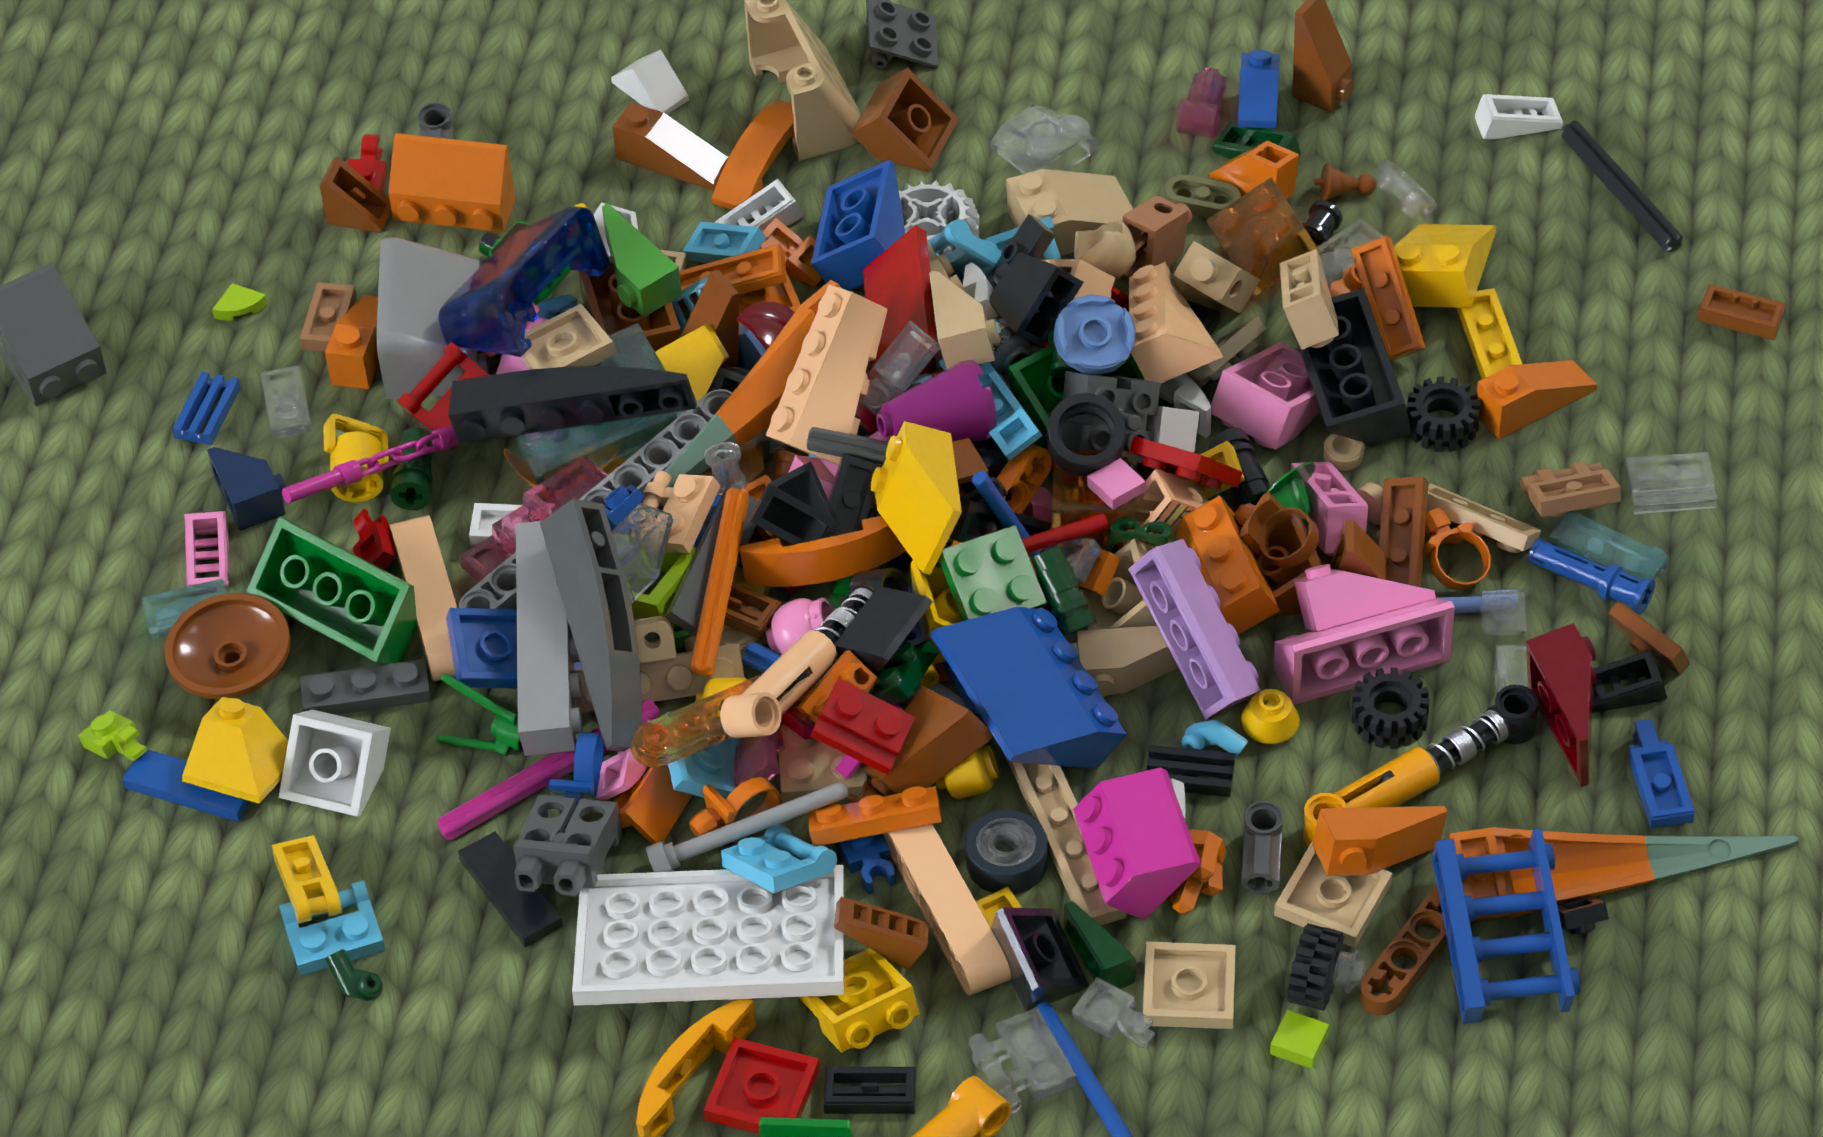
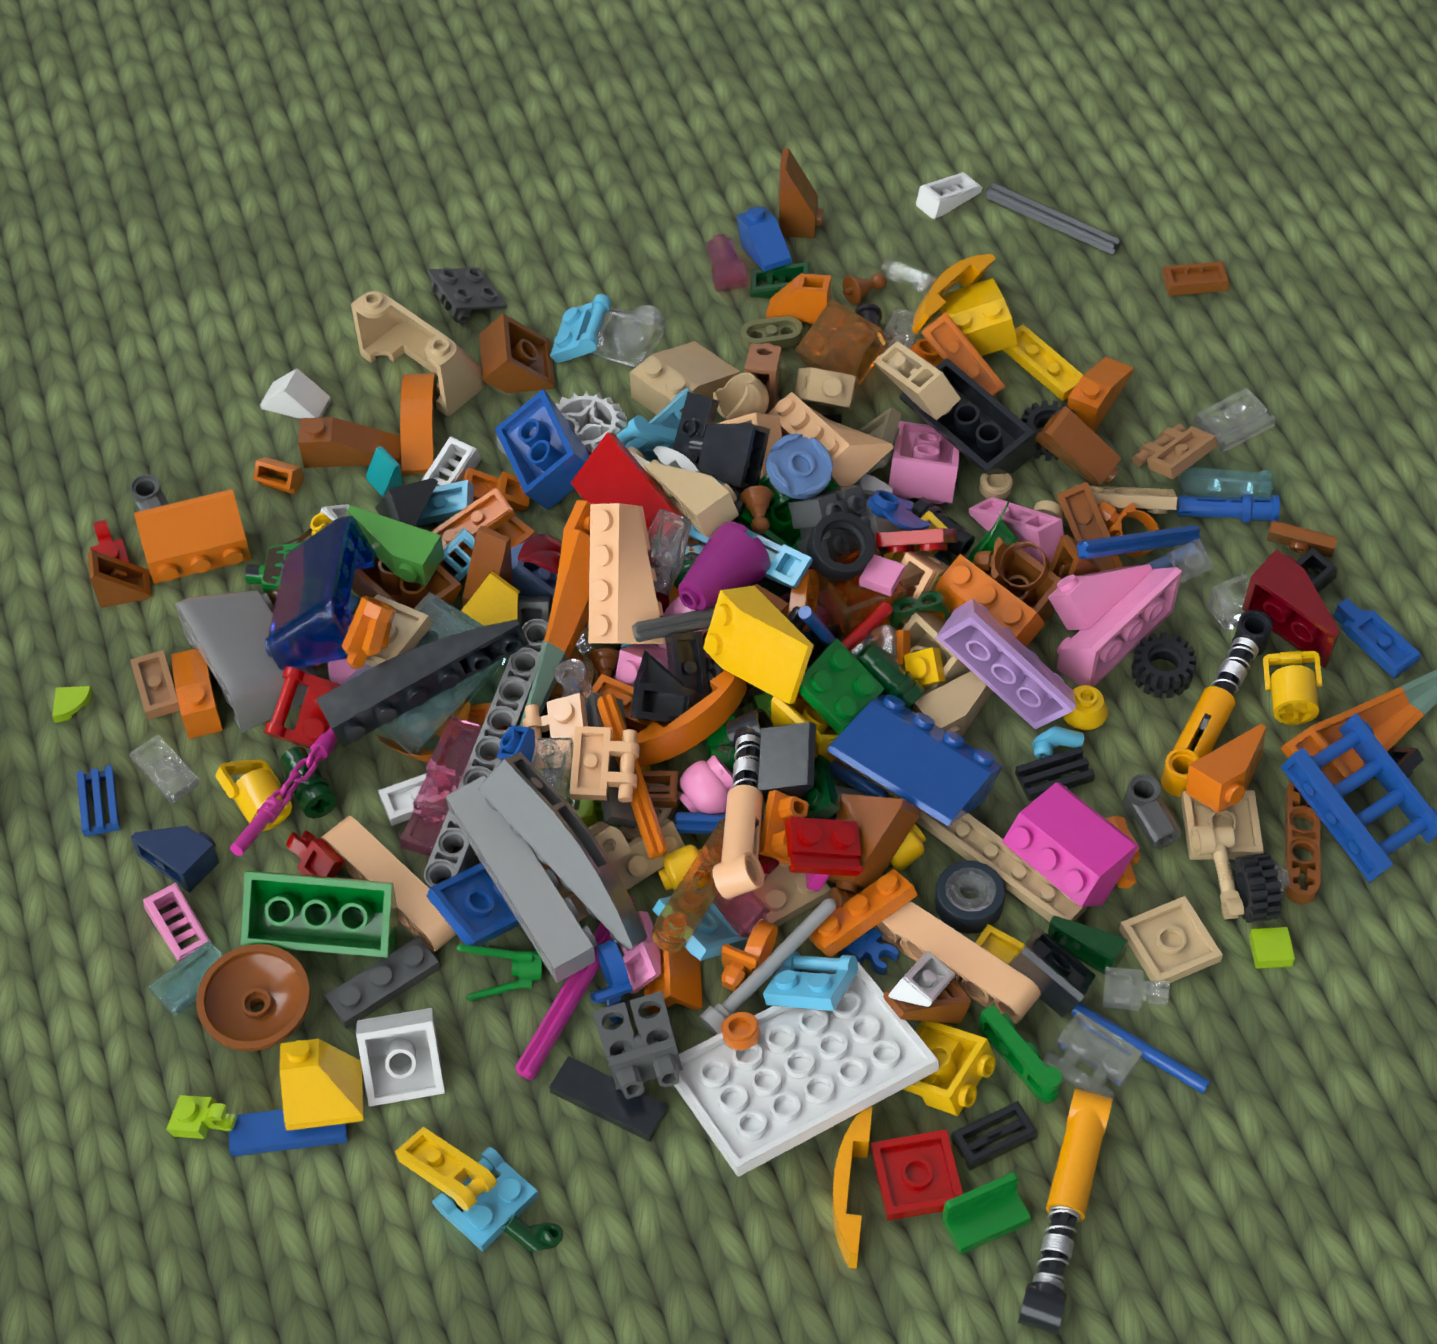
camera: 30 degrees left, 5 degrees up
none -> orange piece [253,457,304,495]
none -> orange rock [342,596,397,669]
none -> teal slope [366,446,403,496]
none -> black slope [375,478,438,526]
none -> medium azure plate [550,294,612,364]
none -> light nougat plate [569,726,640,803]
none -> orange tile [721,1012,761,1050]
none -> dark orange piece [740,486,774,534]
none -> blue plate [867,490,931,531]
none -> white slope [888,951,956,1007]
none -> yellow plate [903,647,946,687]
none -> light orange slope [912,254,996,335]
none -> green plate [978,1004,1062,1104]
none -> dark orange slope [1036,406,1121,486]
none -> blue axle [1076,525,1201,559]
none -> tan brick [1191,825,1244,920]
none -> yellow piece [1263,651,1322,725]

